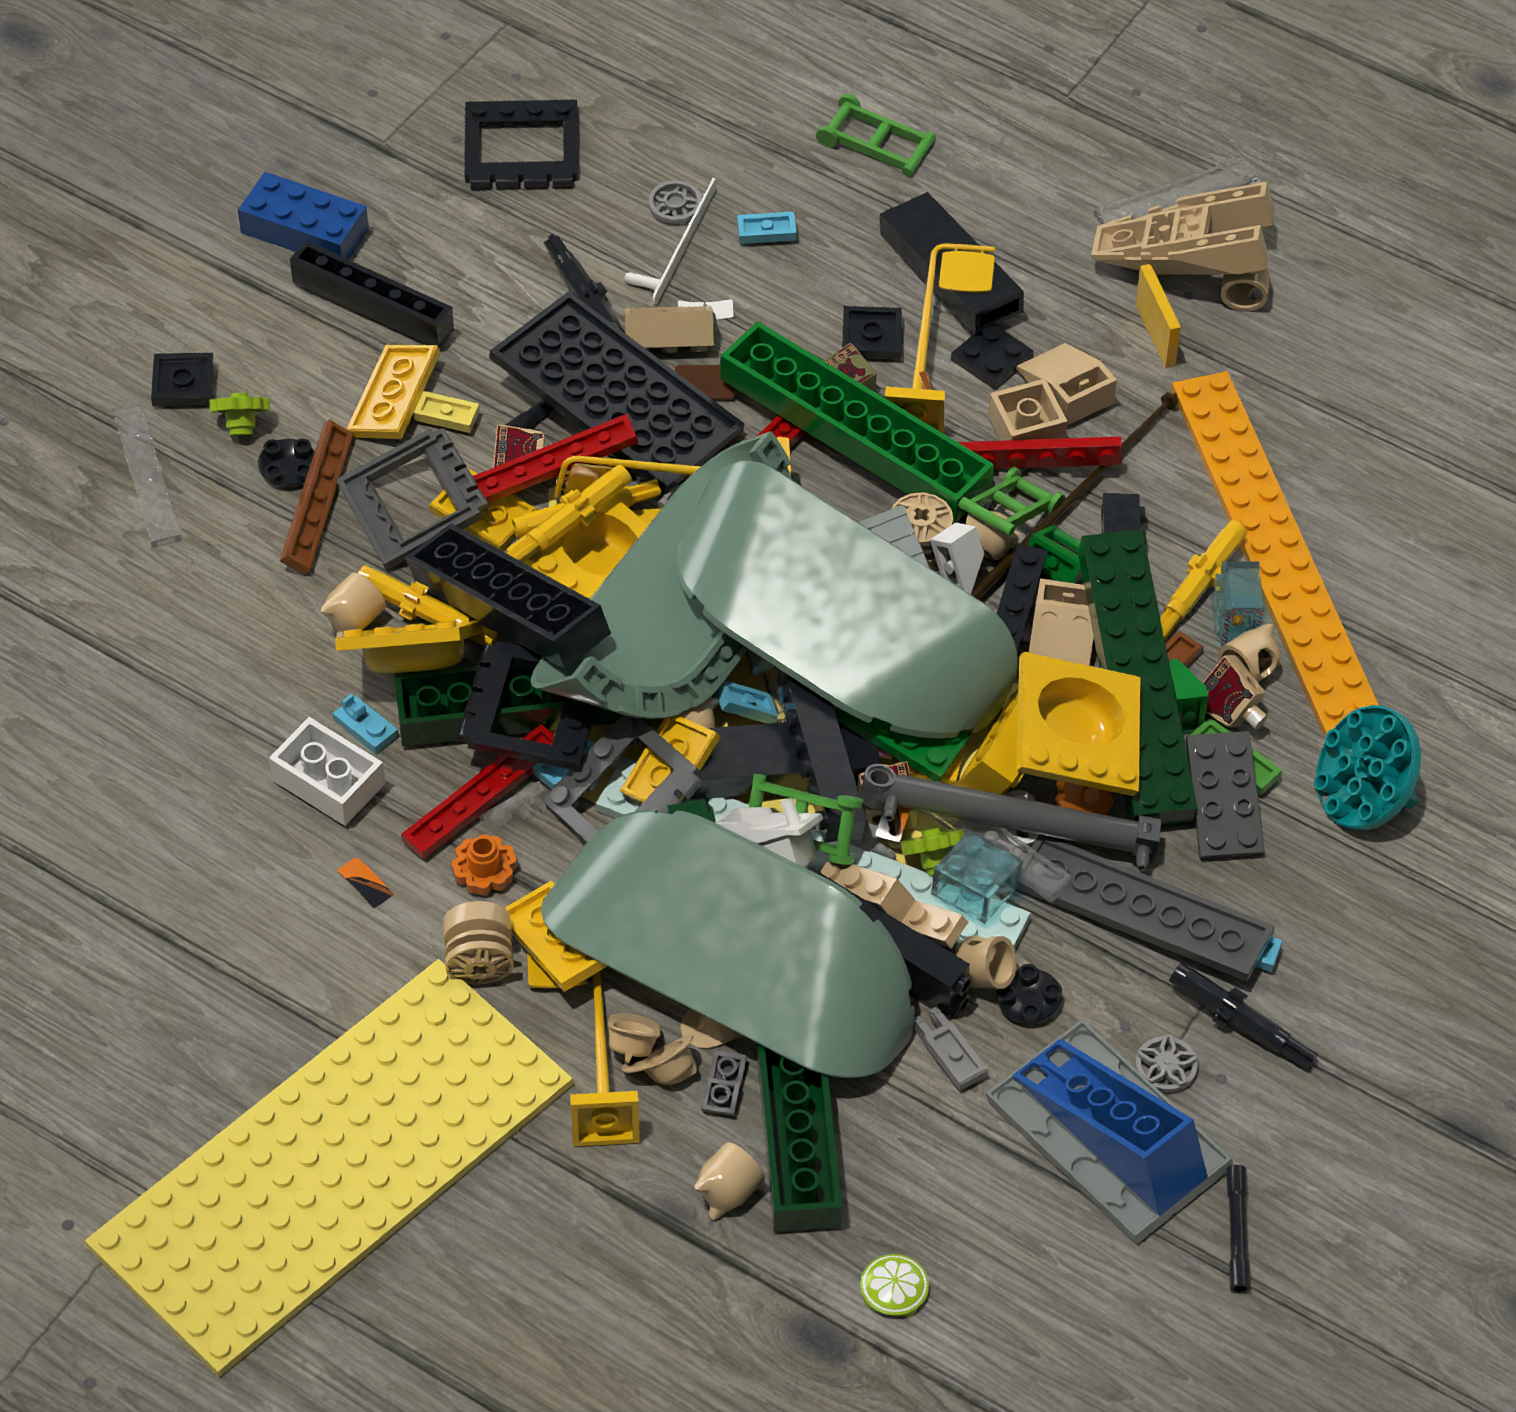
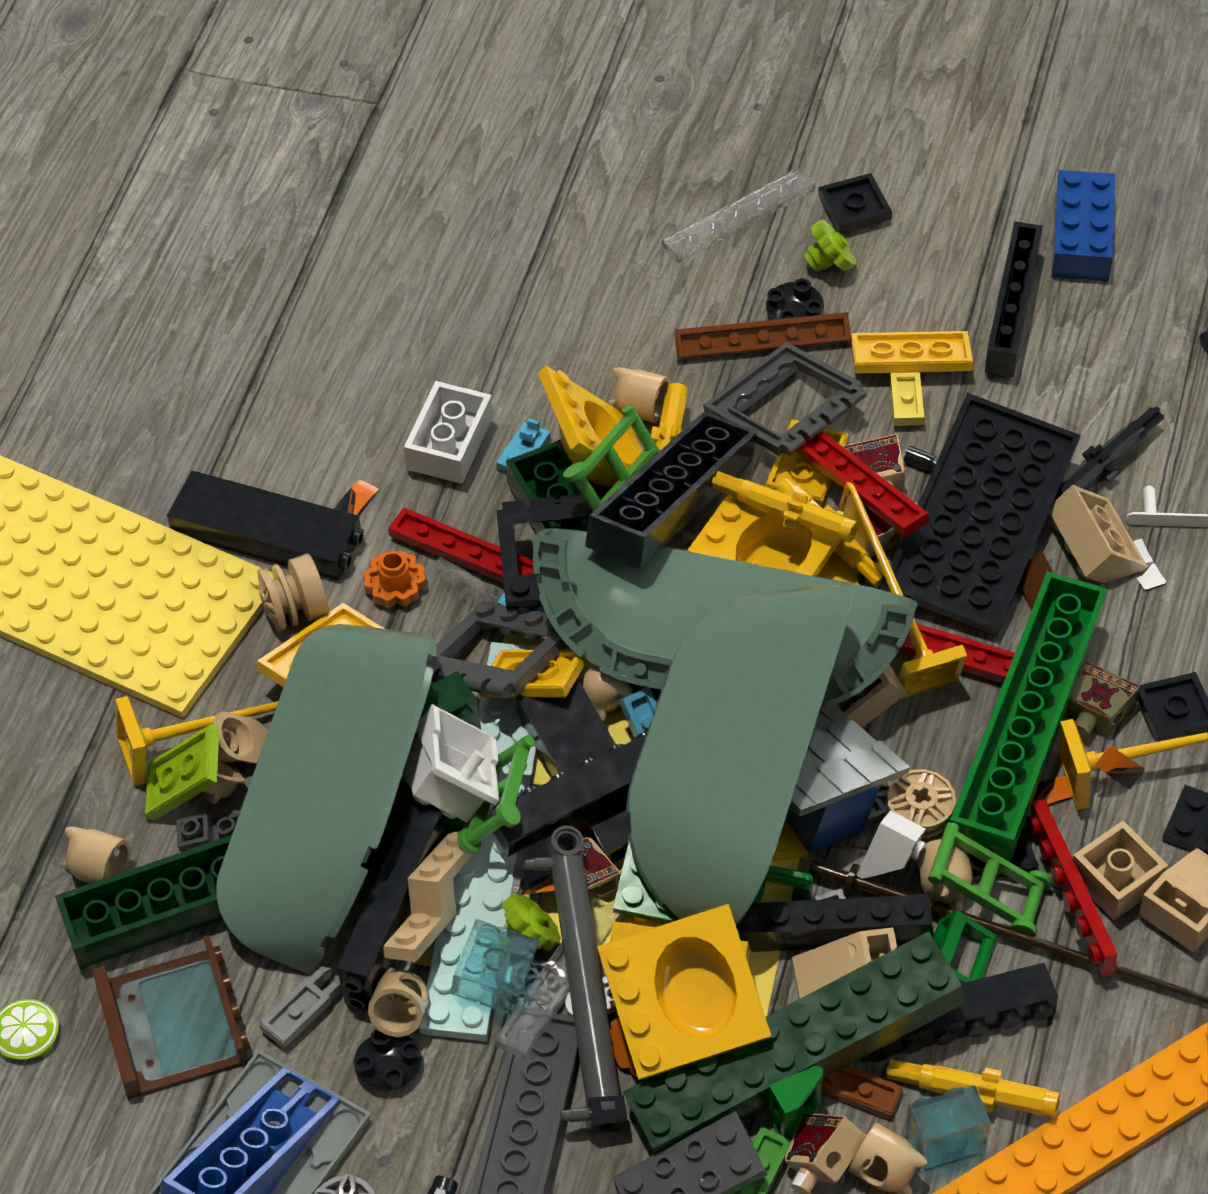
camera: 75 degrees right, 0 degrees up
none -> clear light blue panel [92,935,250,1100]
none -> lime tile [145,724,220,821]
none -> black brick [167,470,364,580]
none -> bright green piece [563,405,660,511]

